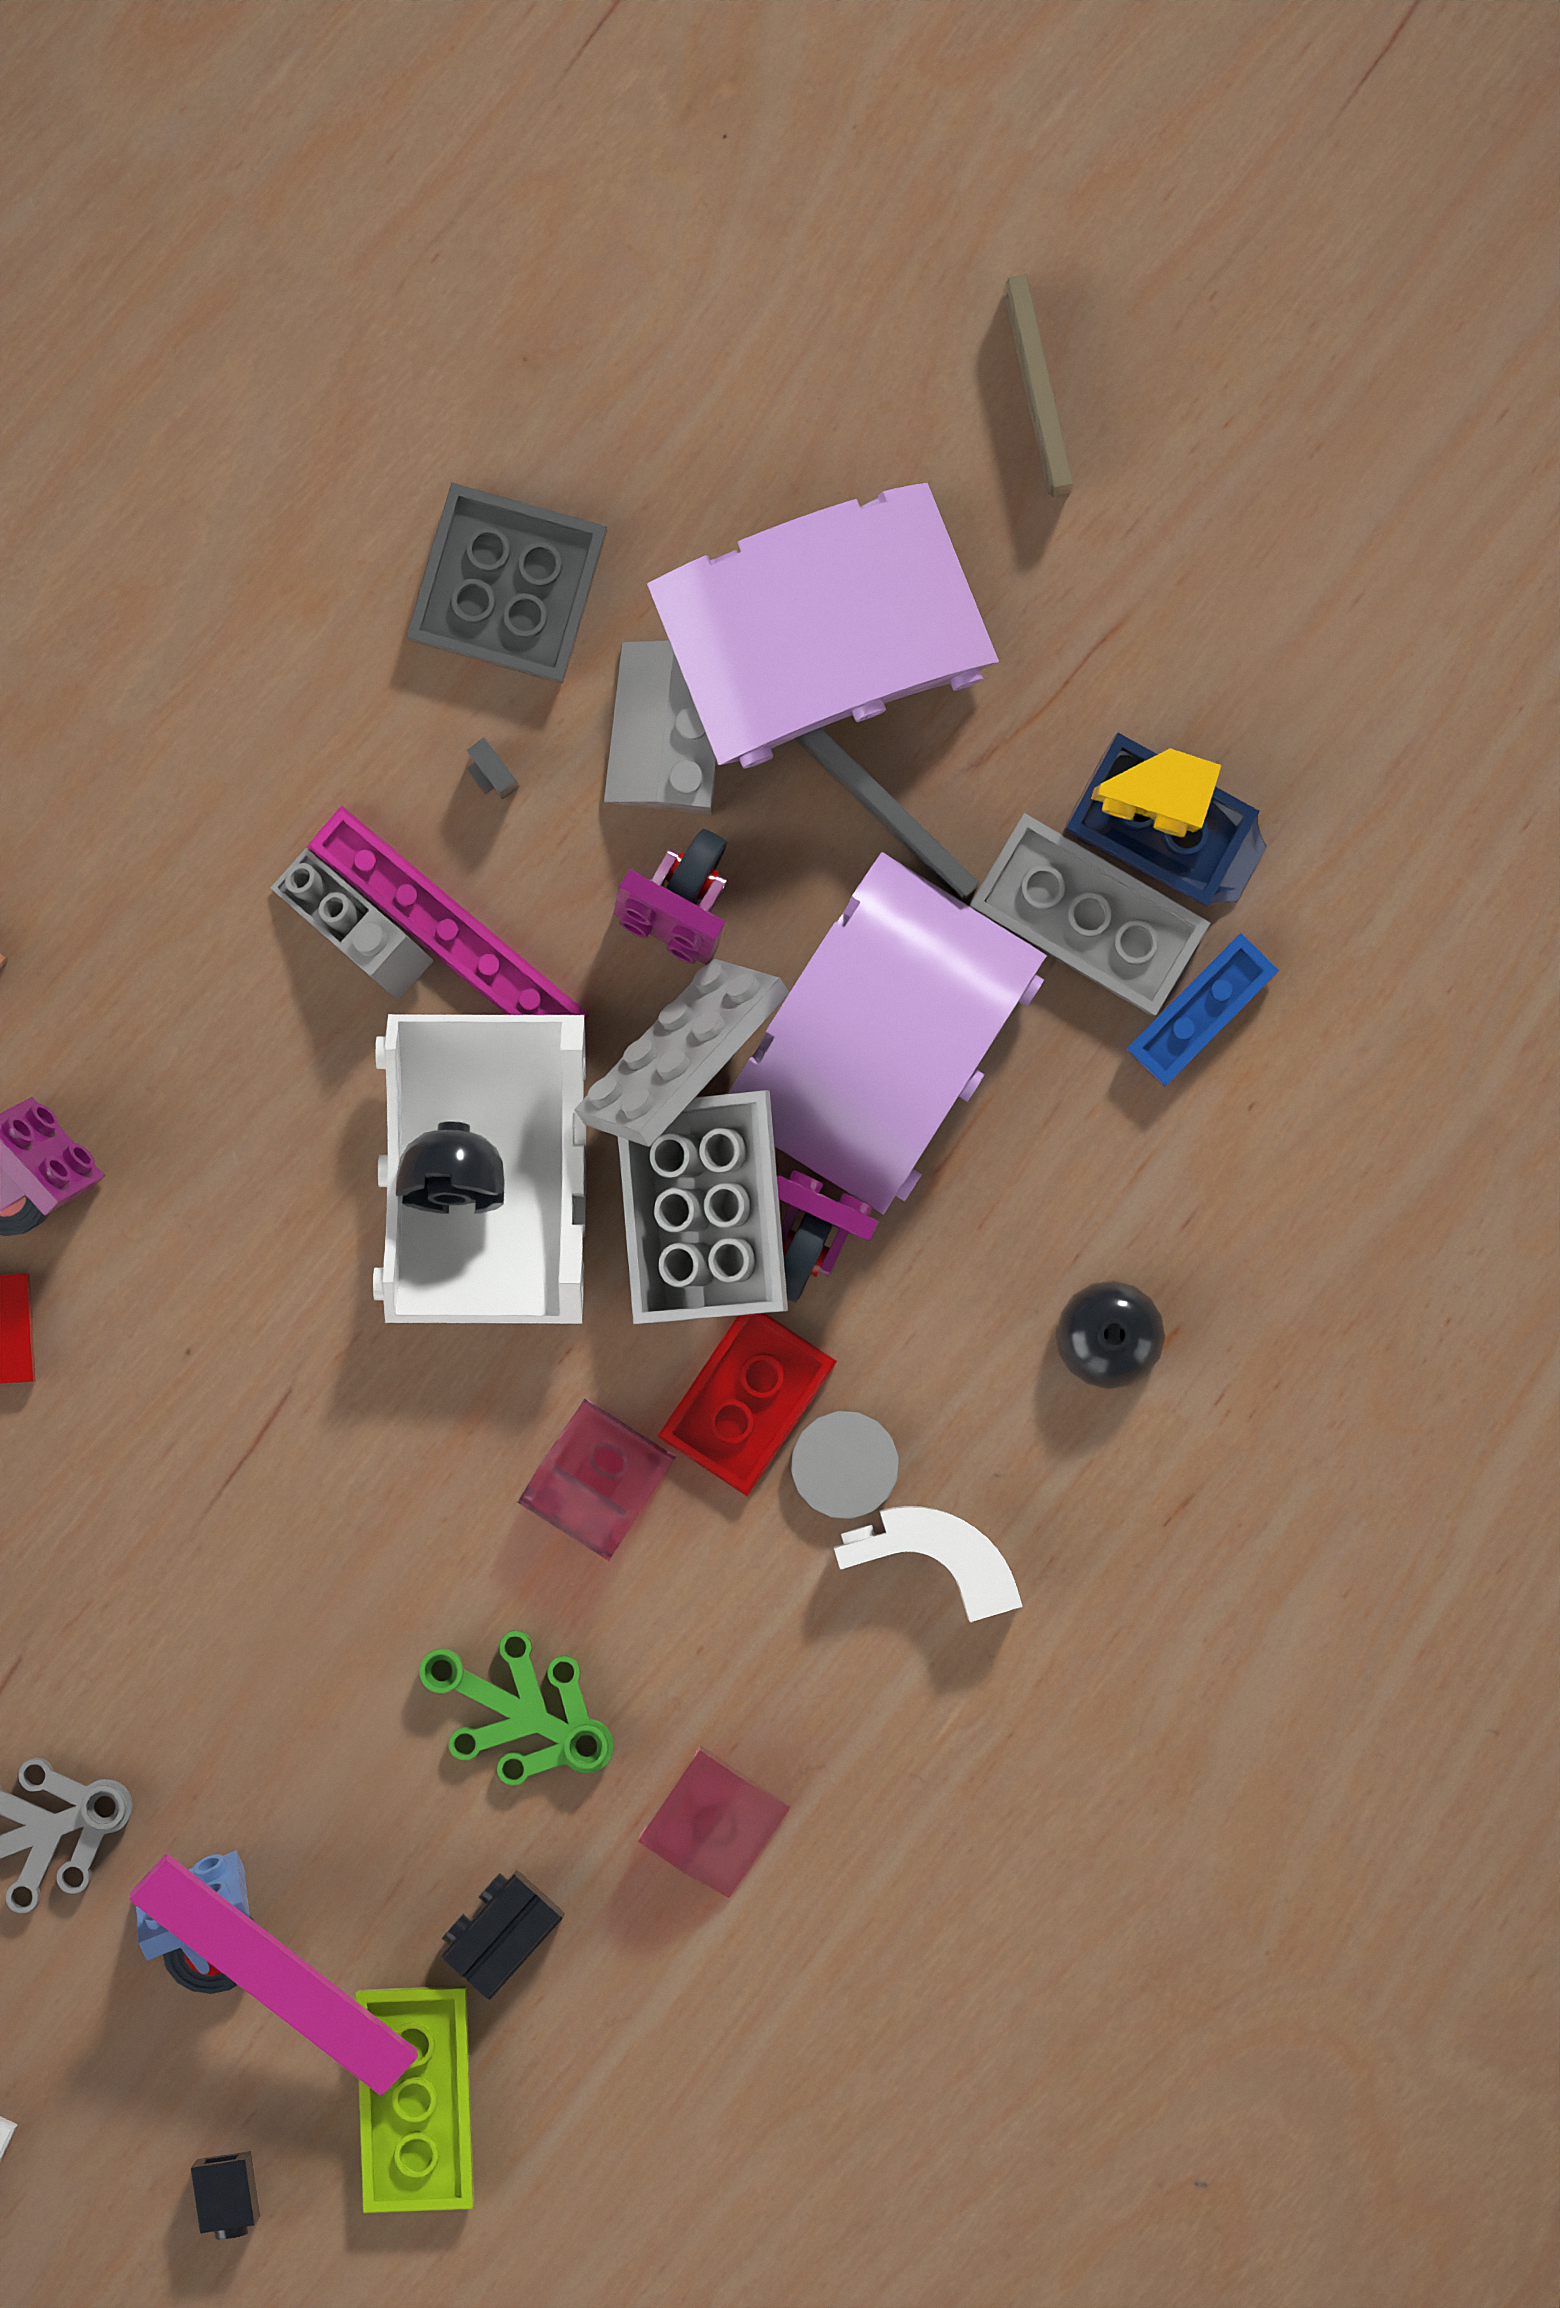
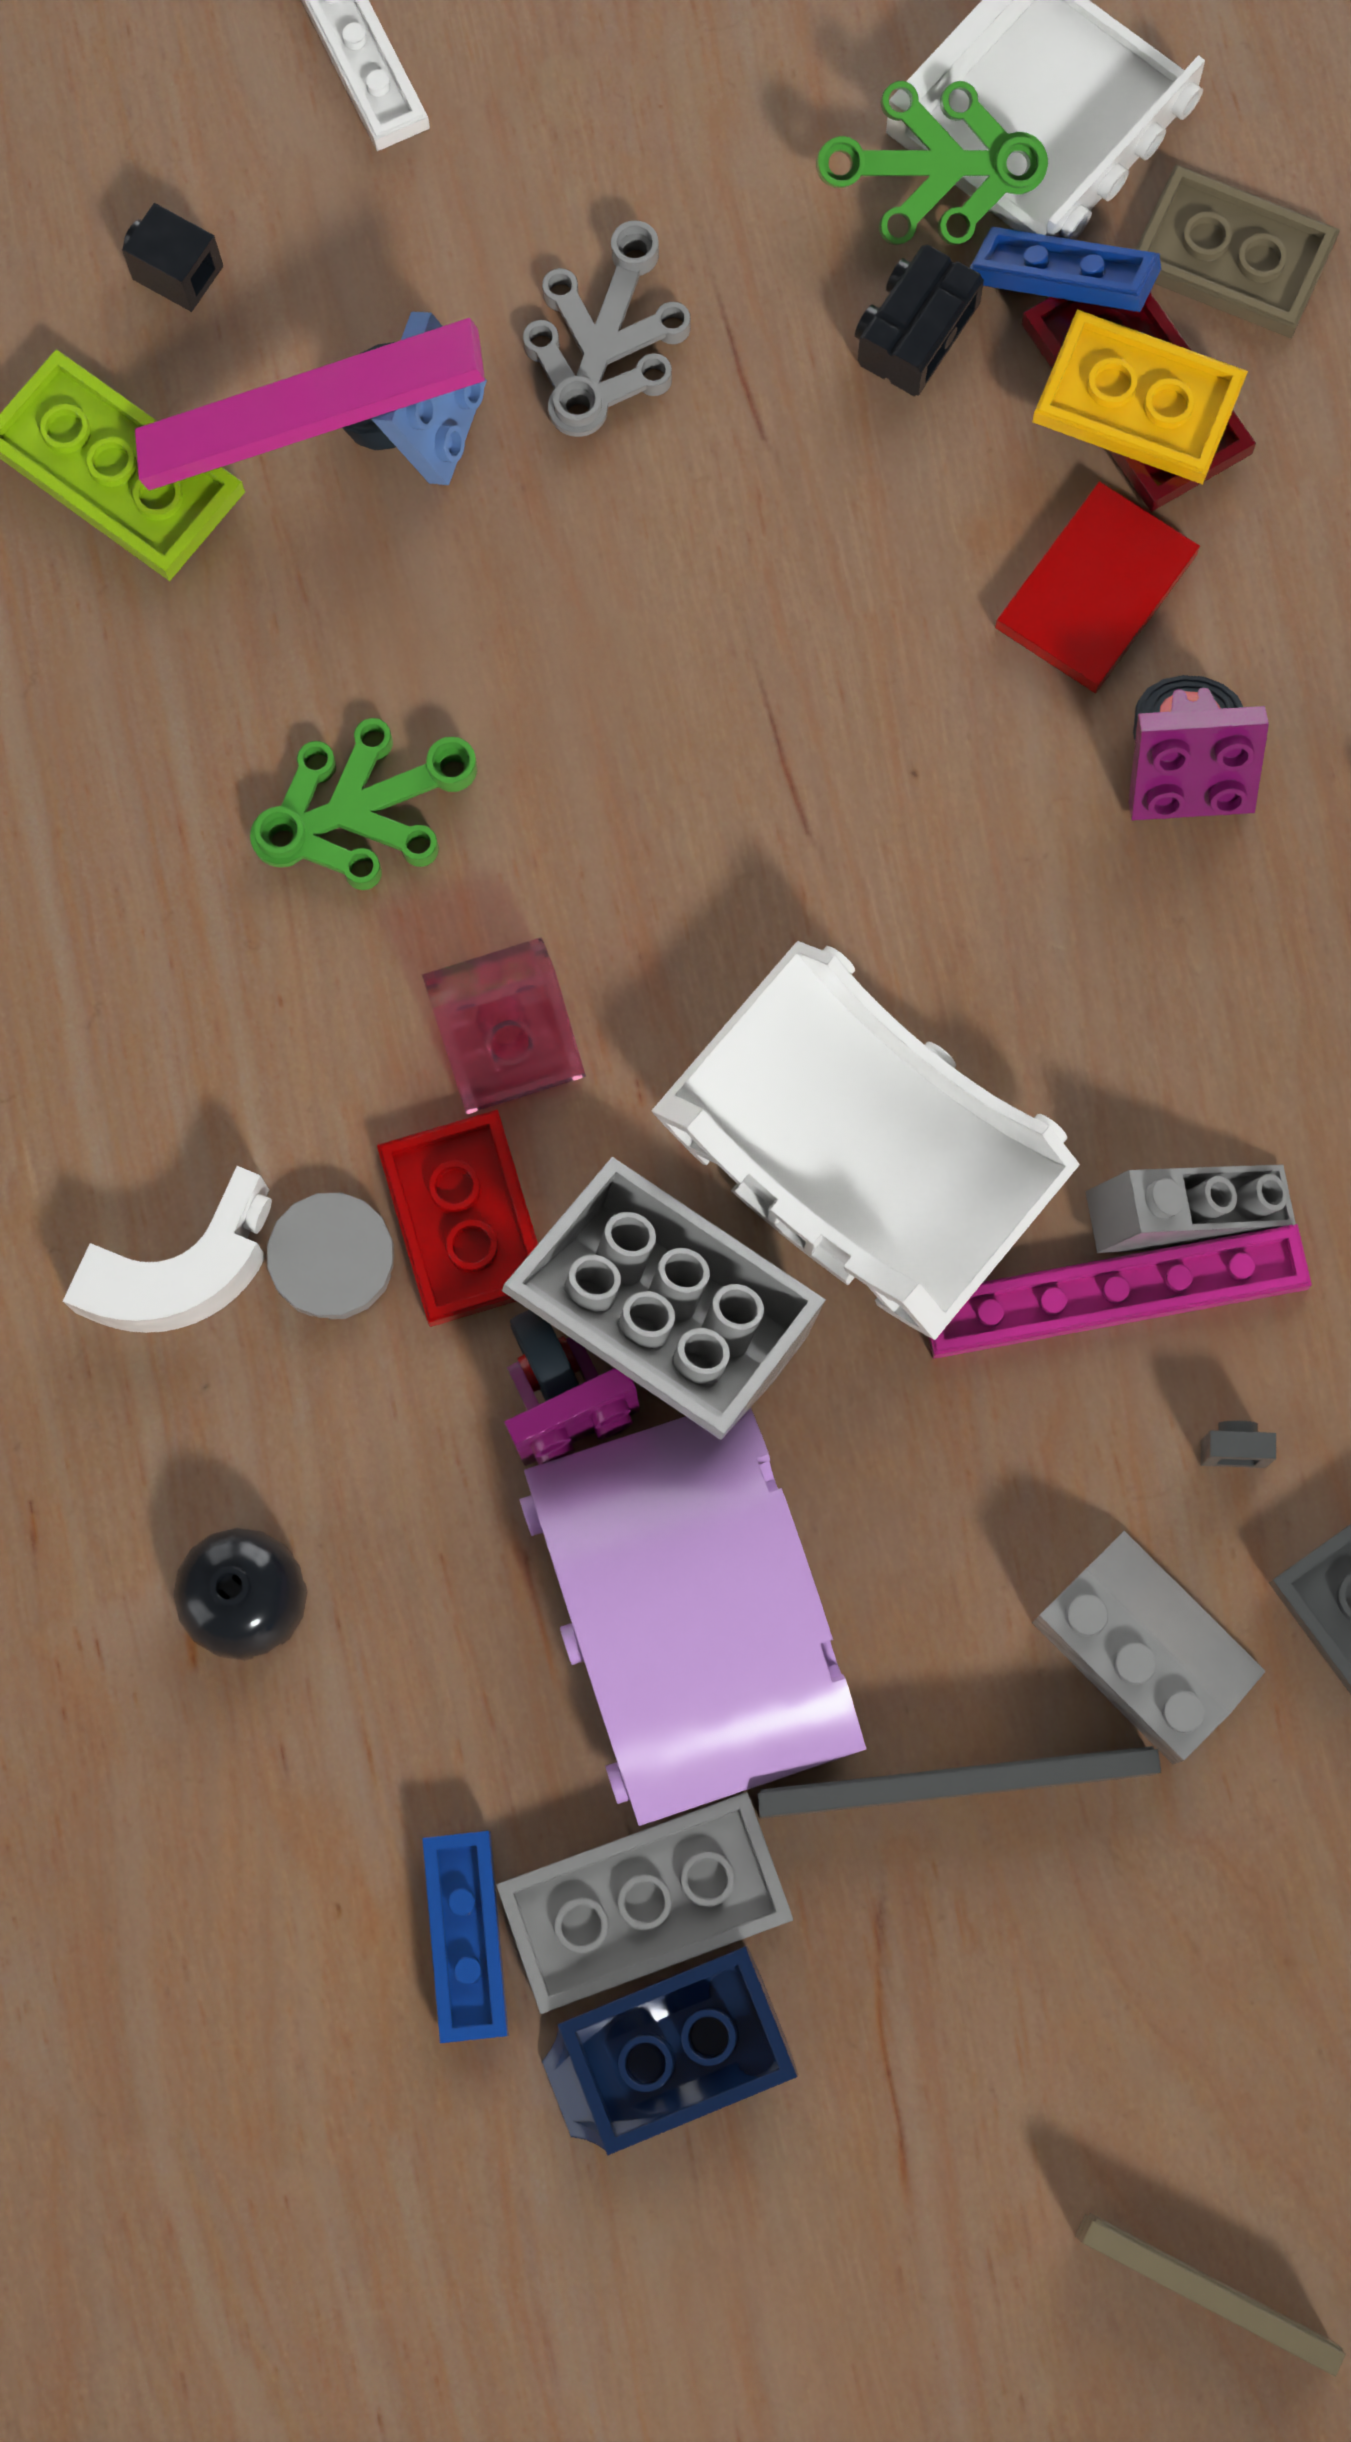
camera: 135 degrees right, 10 degrees down
black cylinder [396,1121,505,1214] -> none
black brick [441,1870,565,2000] -> none
light grey plate [574,959,790,1147] -> none
magenta plate [613,829,727,965] -> none
clear pink slope [638,1746,790,1898] -> none
lavender panel [647,483,999,769] -> none
yellow slope [1091,748,1222,837] -> none

